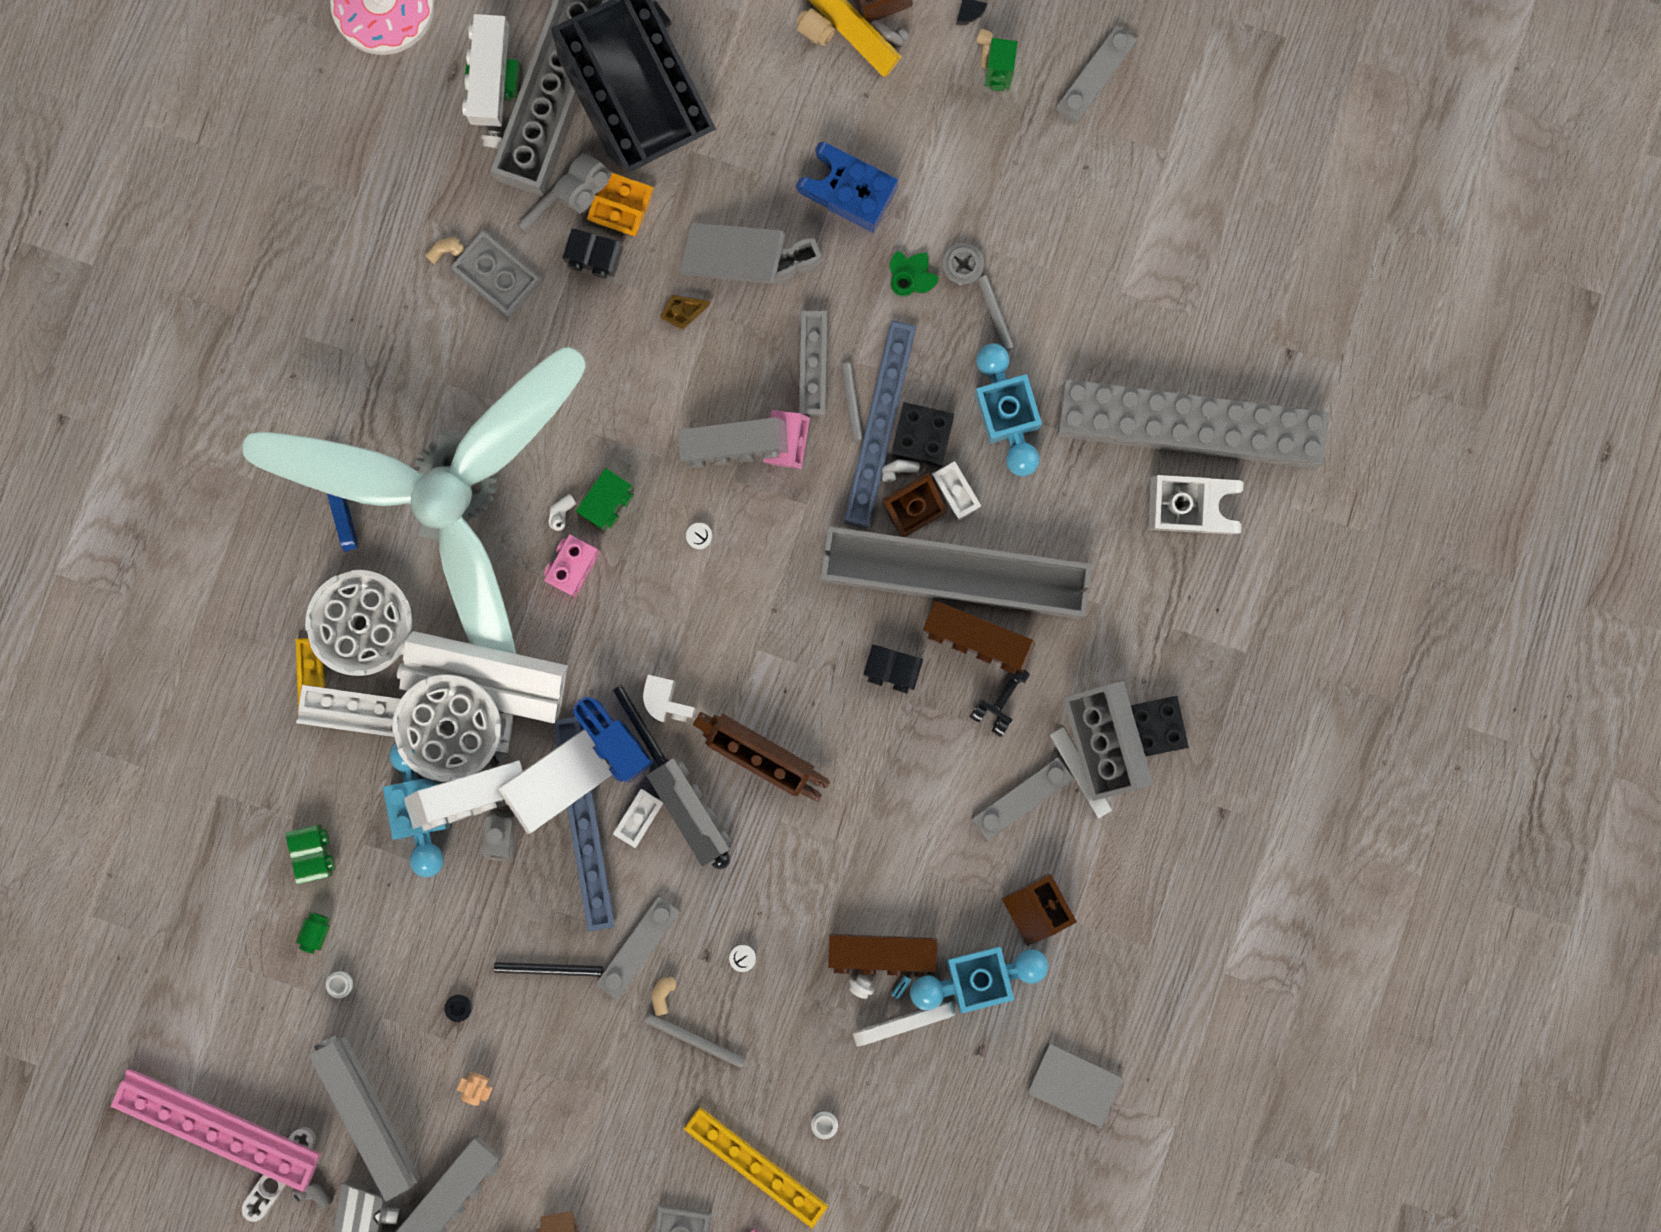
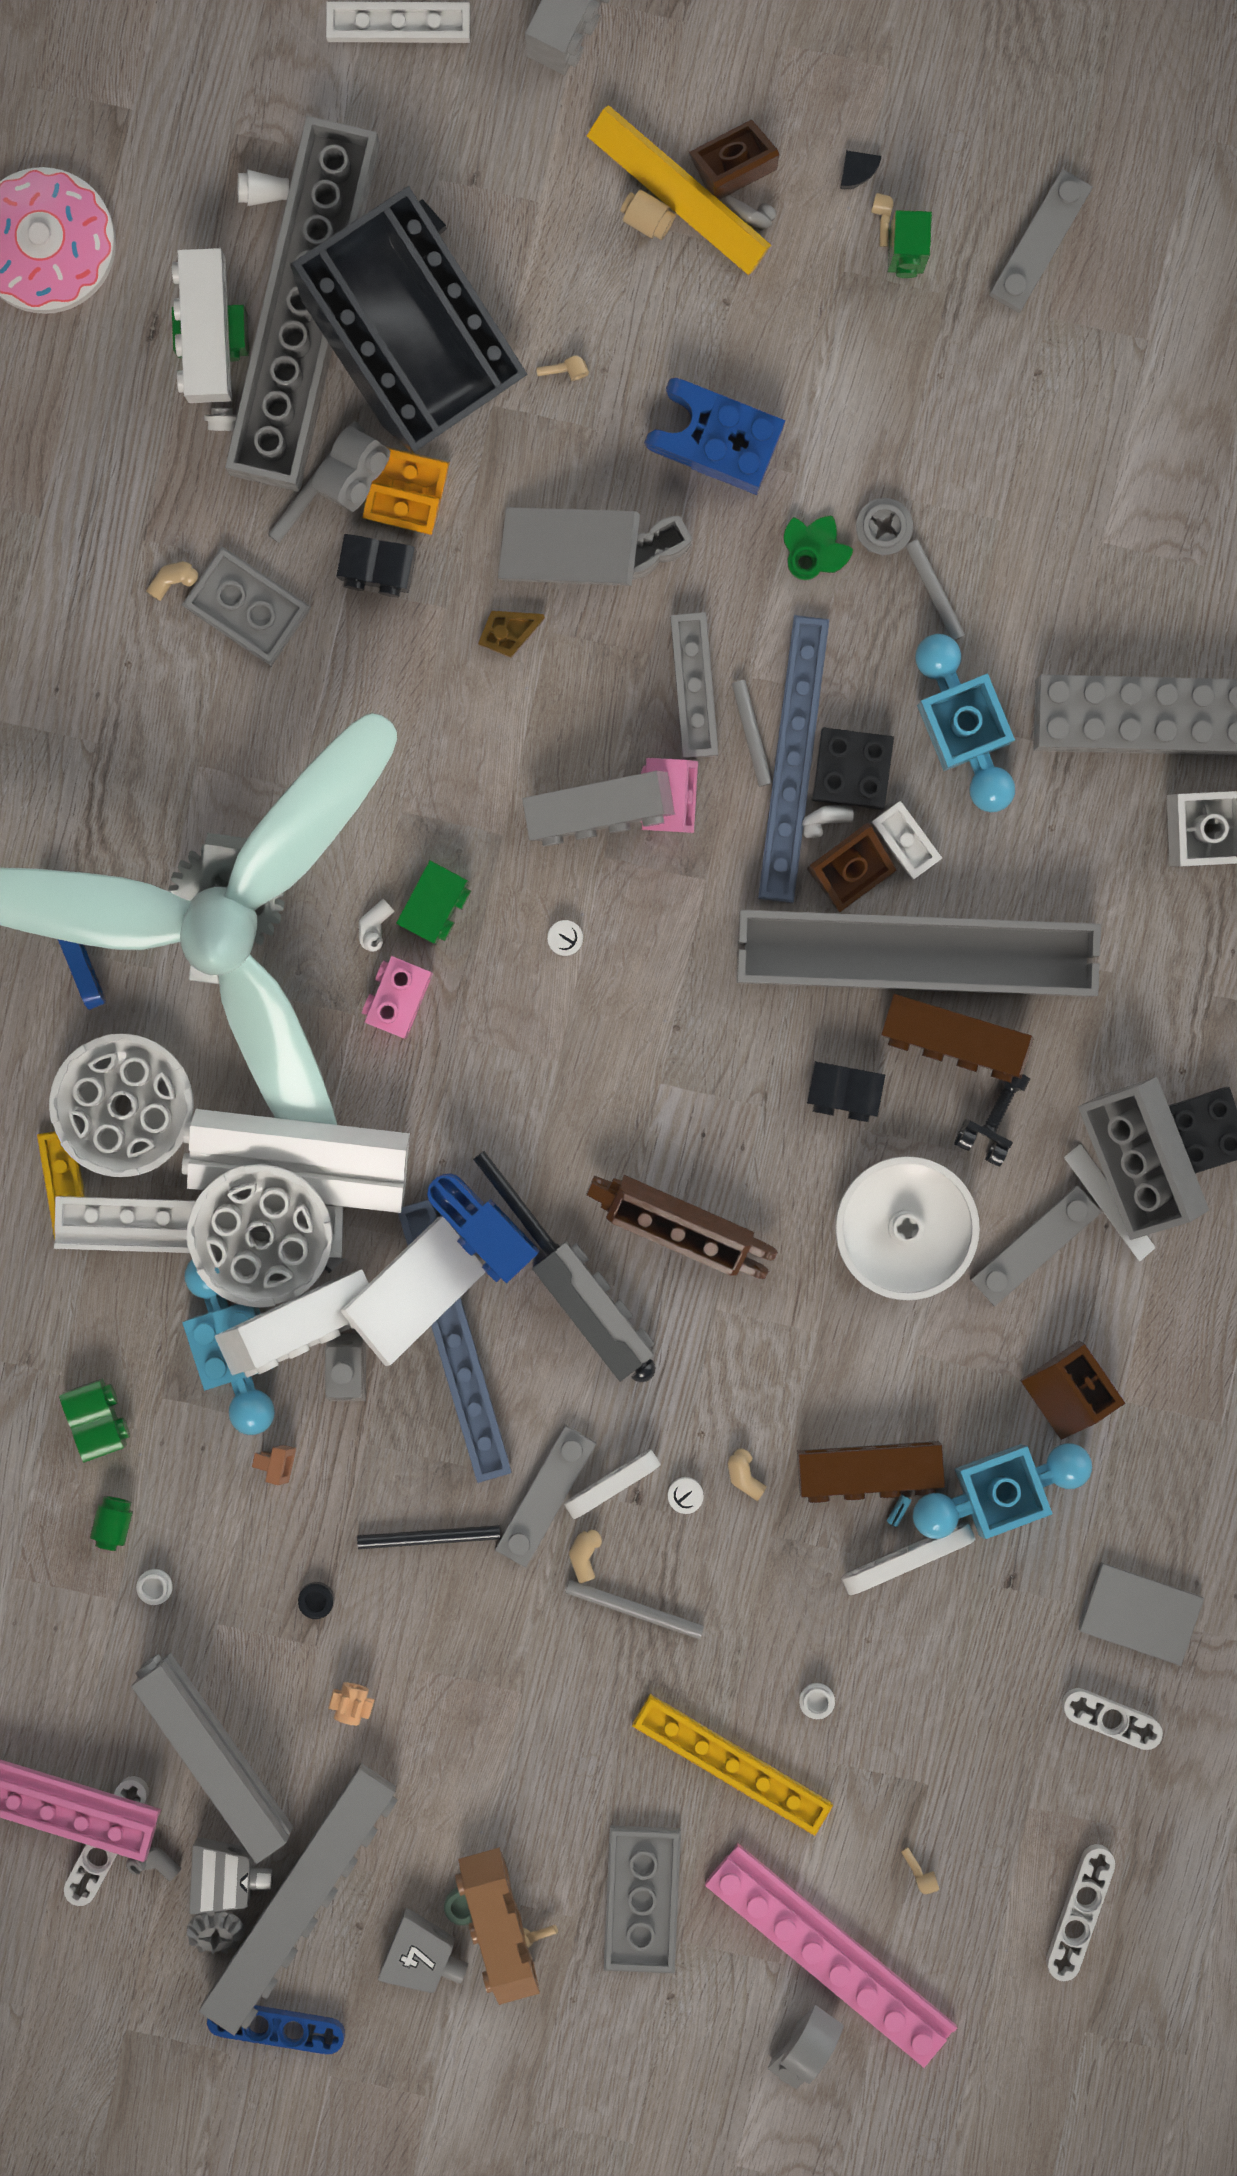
camera: 10 degrees left, 5 degrees up
white plate [613,789,663,848] -> none
white brick [643,675,696,723] -> none
white plate [848,975,875,999] -> none
none -> nougat tile [252,1445,296,1485]
none -> tan hand [536,356,589,381]
none -> white beam [564,1449,661,1519]
none -> tan arm [727,1449,767,1501]
none -> white dish [835,1156,980,1300]
none -> white beam [1062,1688,1163,1750]

